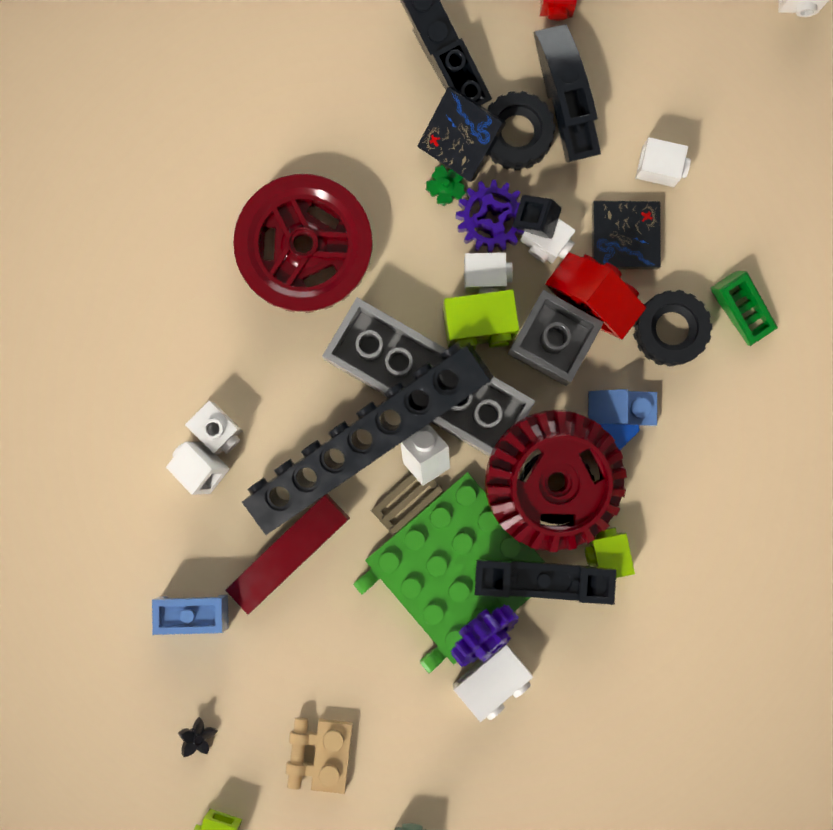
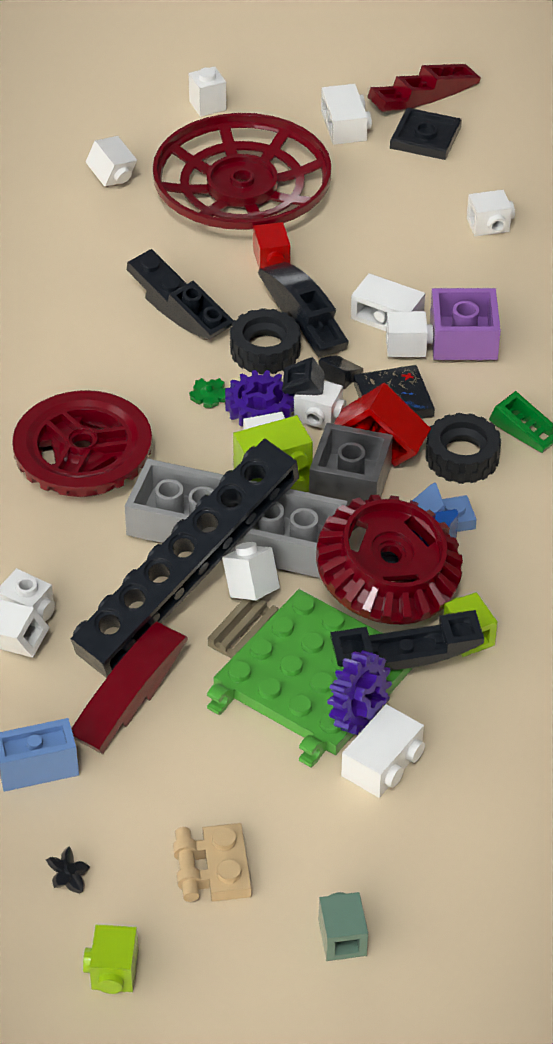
camera: 15 degrees left, 40 degrees down
black tile [417,87,506,182] -> none
none -> black slope [318,355,363,389]
none -> white brick [351,273,425,331]
none -> medium lavender brick [430,288,501,360]

